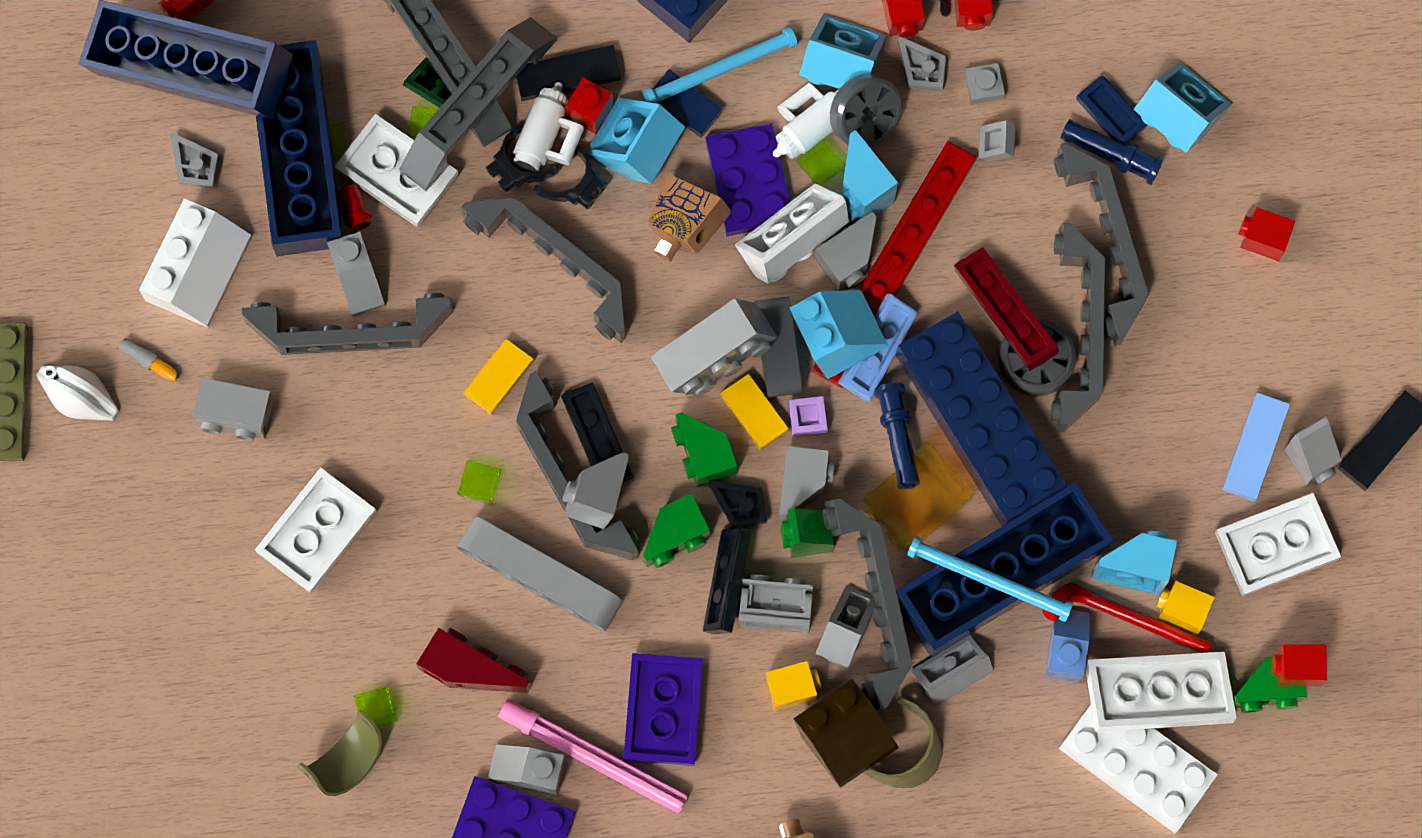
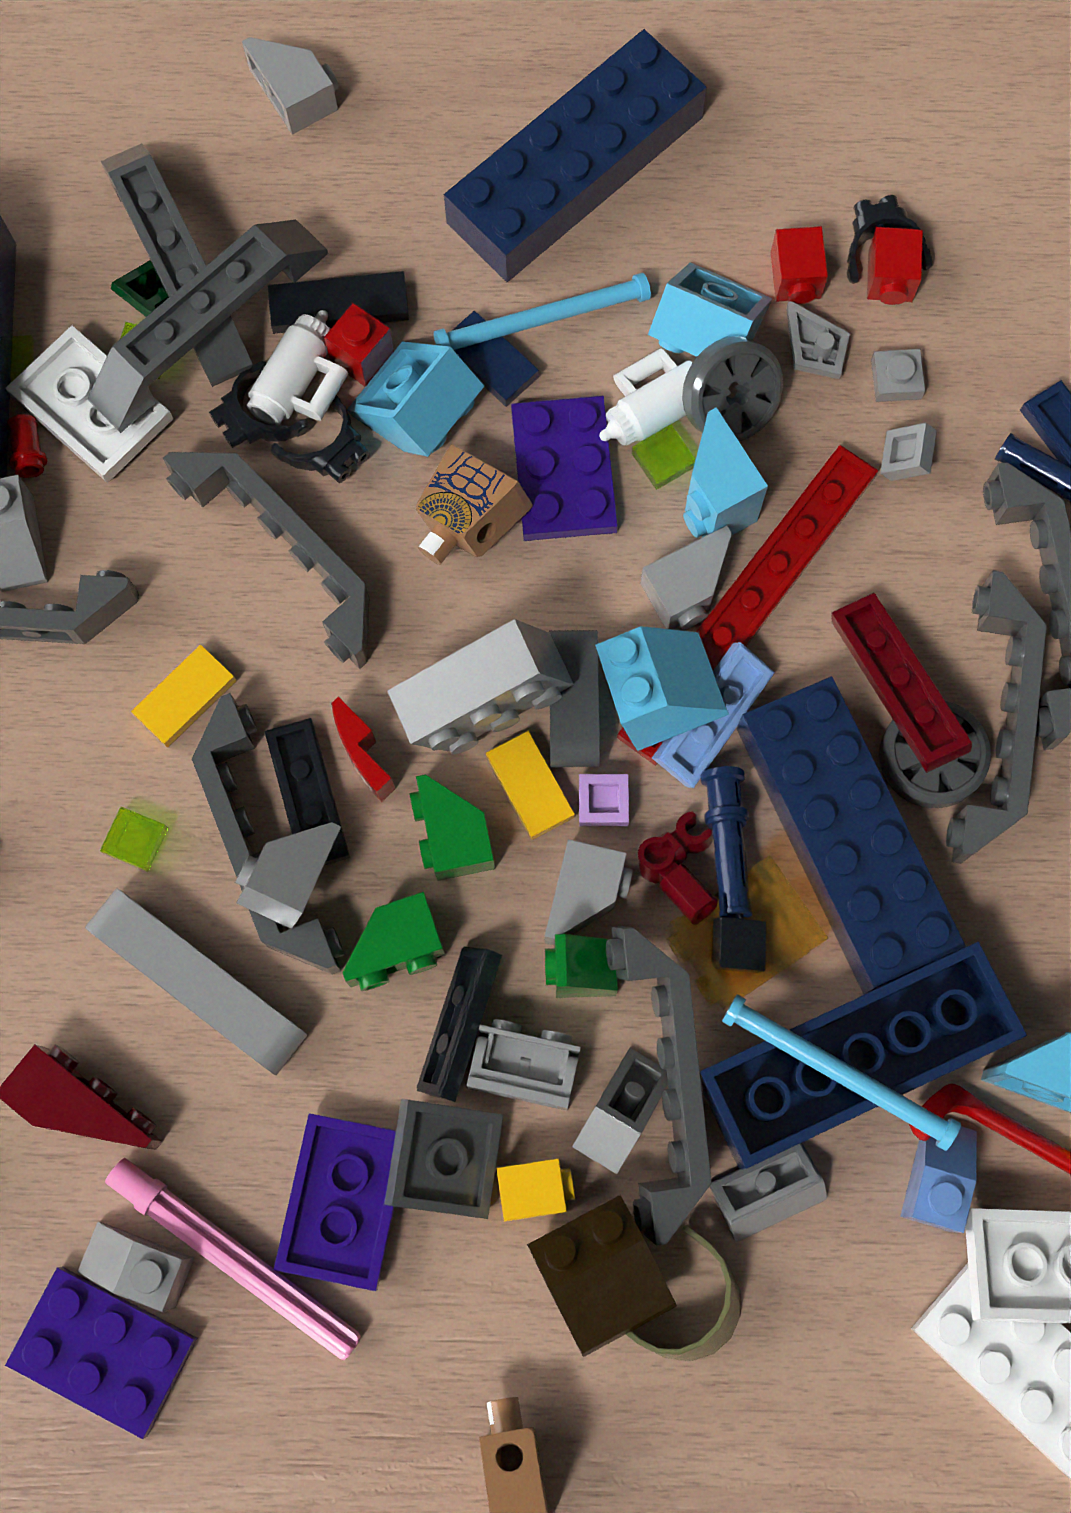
camera: 10 degrees right, 0 degrees up
black piece [709,481,767,528] -> none
white slope [735,183,849,284] -> none
none -> red slope [331,696,395,802]
none -> dark grey plate [384,1099,503,1219]
none -> dark red bar [638,811,718,925]
none -> black tile [712,917,766,973]

